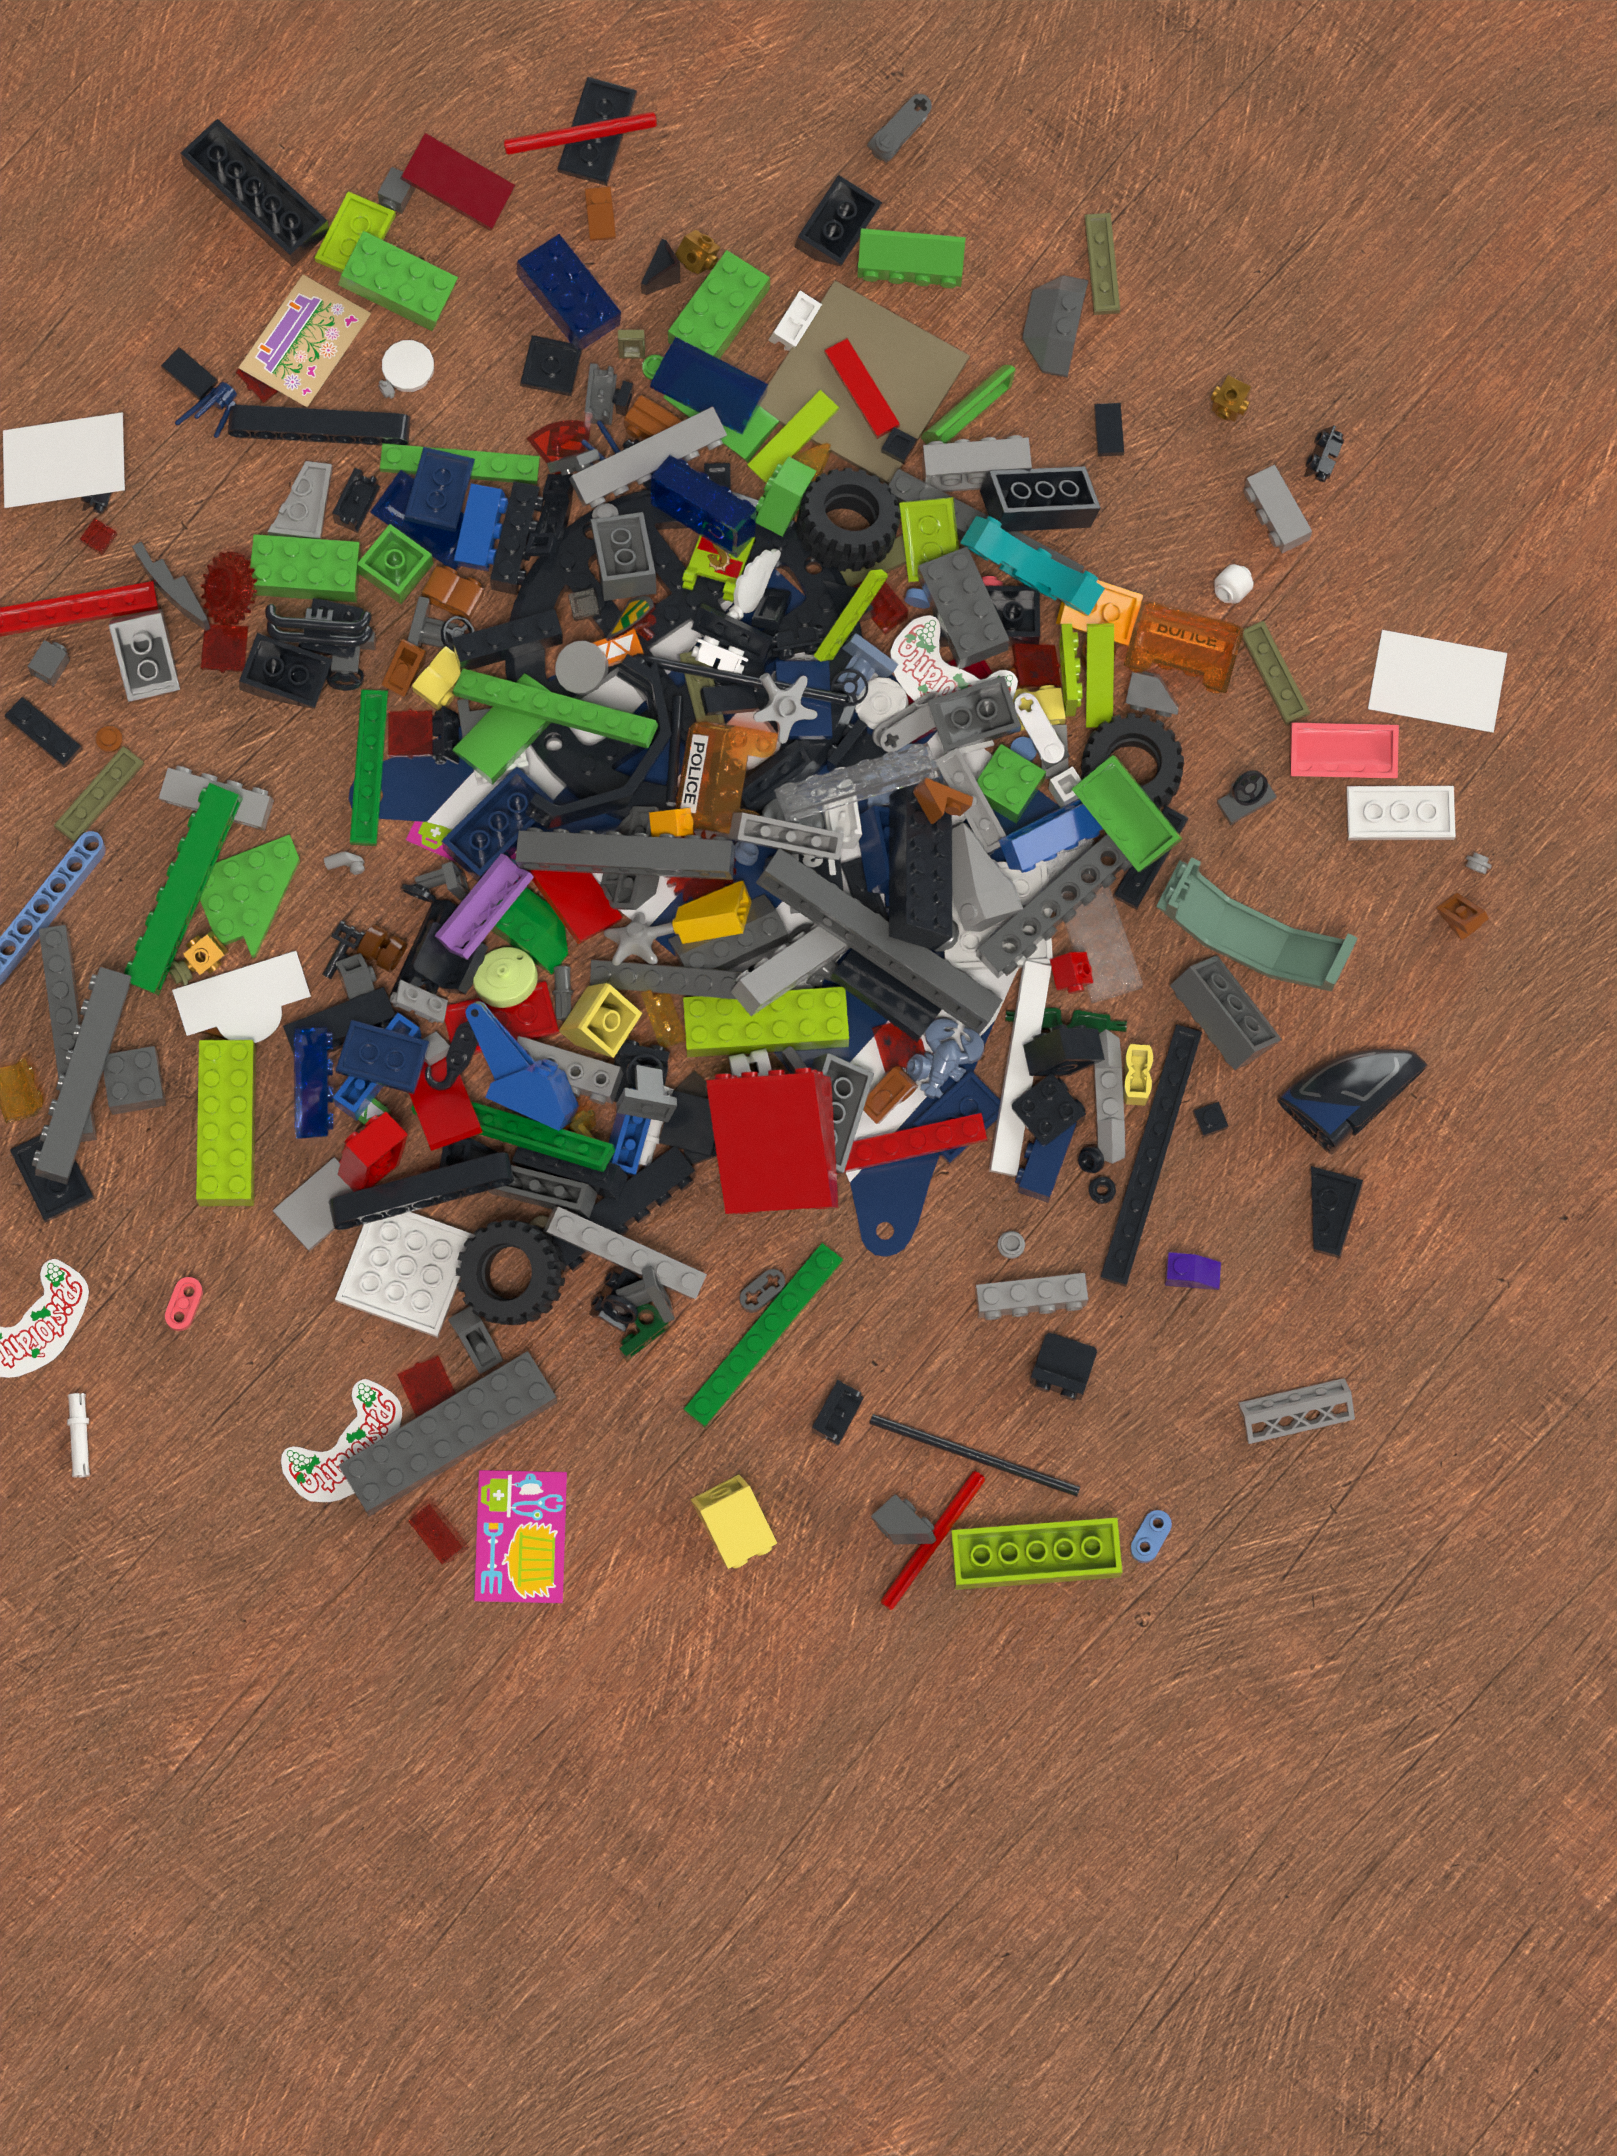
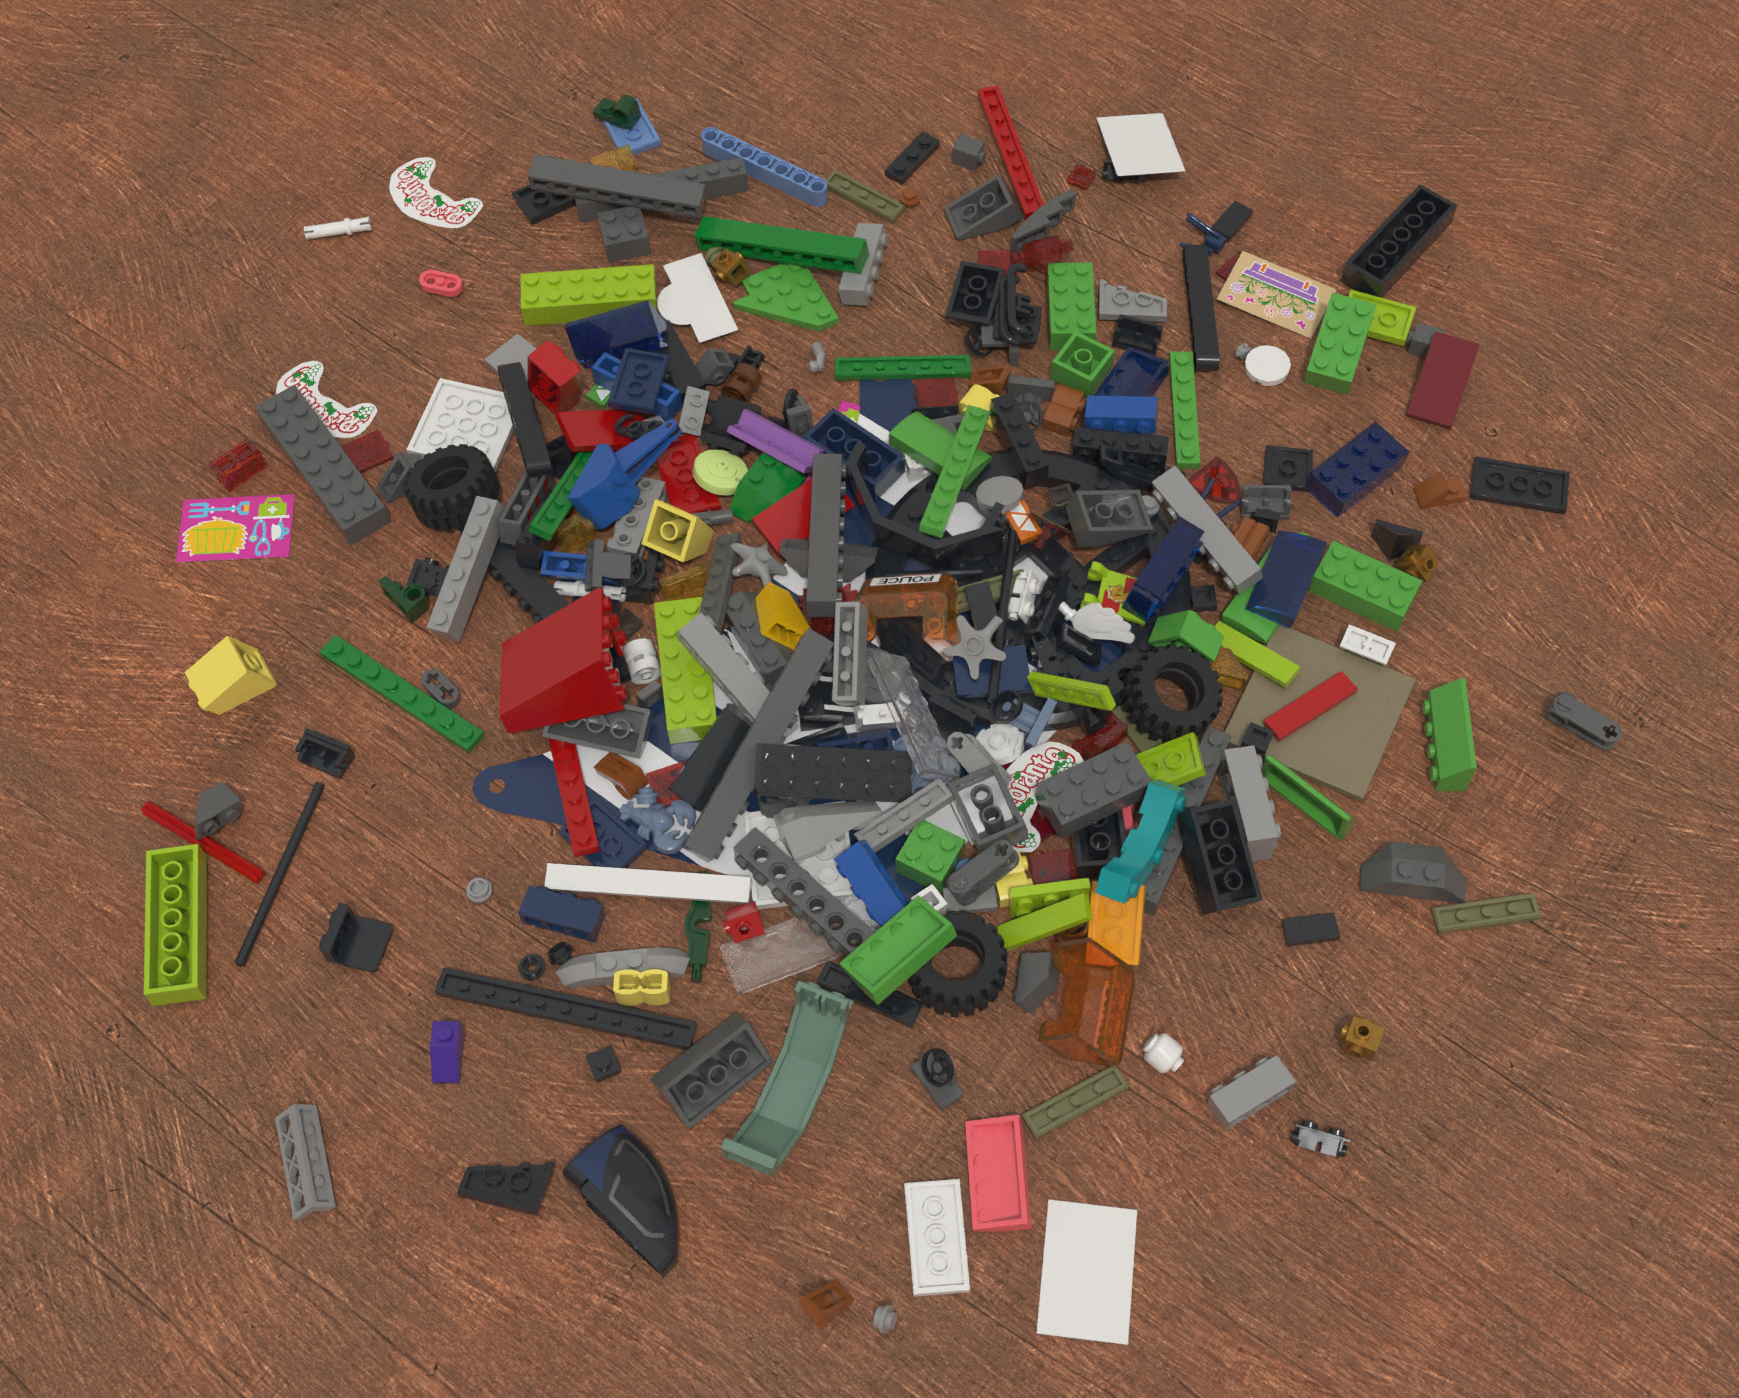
camera: 90 degrees right, 15 degrees down
dark blue tile [404,447,475,532] -> none
red axle [504,112,657,155] -> none
dark grey plate [547,449,600,475] -> none
dark grey piece [601,1266,675,1324] -> none
olive tile [618,330,645,359] -> none
light orange brick [649,808,694,837] -> none
black slope [794,175,882,266] -> none
dark orange slope [913,778,973,824] -> none
light grey brick [975,1273,1088,1320] -> none
black bracket [1012,1073,1086,1146] -> none
black brick [1023,1025,1105,1076] -> none
medium blue plate [1130,1510,1172,1563] -> none

